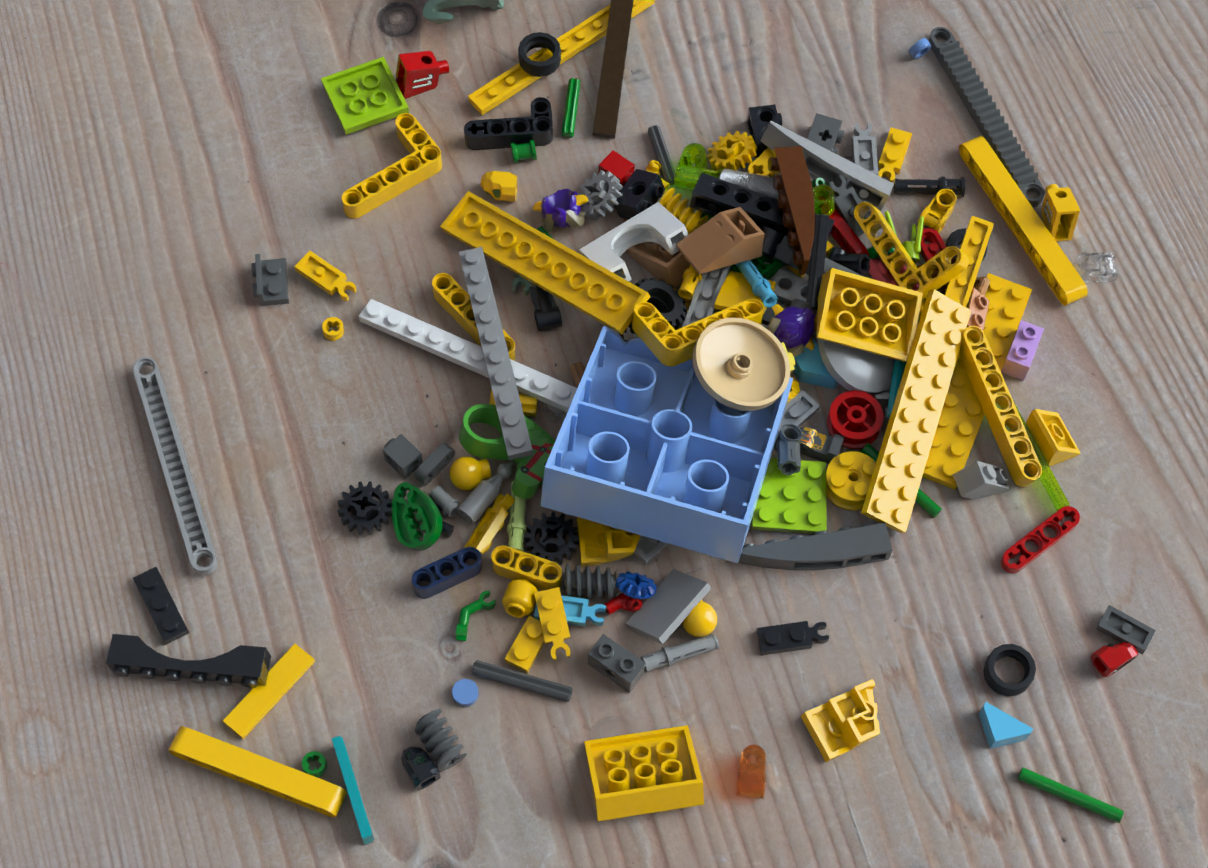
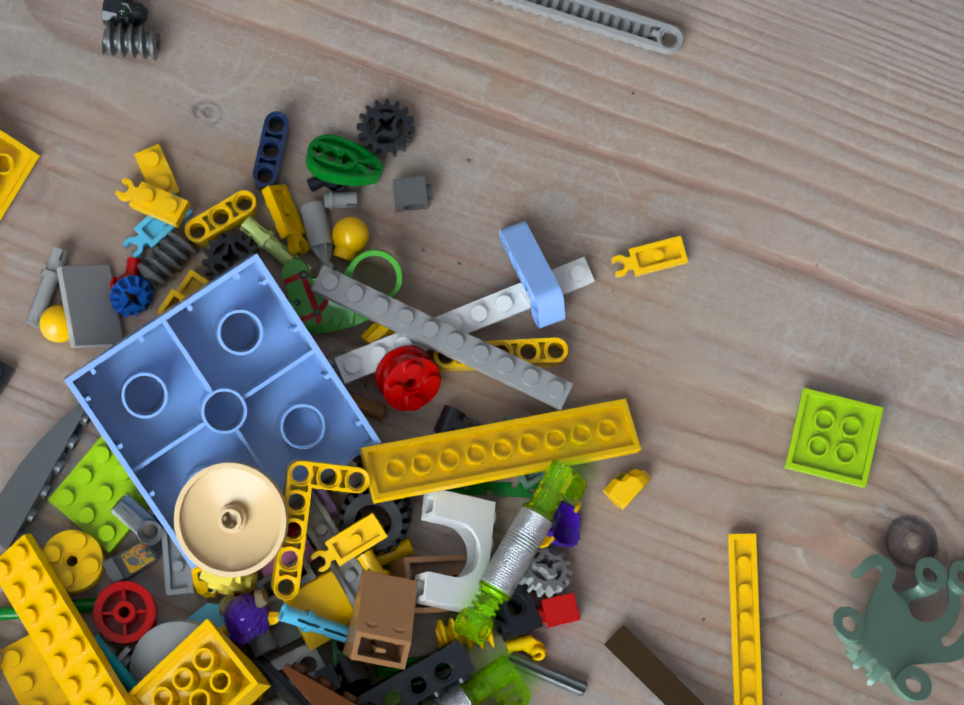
camera: 125 degrees right, 15 degrees up
dark grey bracket [251,254,289,306] -> none
yellow bush [322,317,344,341] -> none
yellow beam [342,113,442,219] -> none
red torso [395,51,449,99] -> none
dark grey beam [414,443,455,485] -> none
medium blue tile [452,679,479,707] -> none
green arm [455,591,496,641] -> none
black beam [464,97,553,150] -> none
dark grey axle [472,660,573,702] -> none
yellow head [502,579,538,618] -> none
green bush [511,140,537,163] -> none
black tyre [518,32,561,77] -> none
green axle [562,78,581,138] -> none
dark grey brick [588,634,646,693] -> none
none -> yellow plate [311,512,388,572]
none -> red wheel [375,345,441,411]
none -> piece [454,459,586,645]
none -> light blue beam [499,221,565,329]

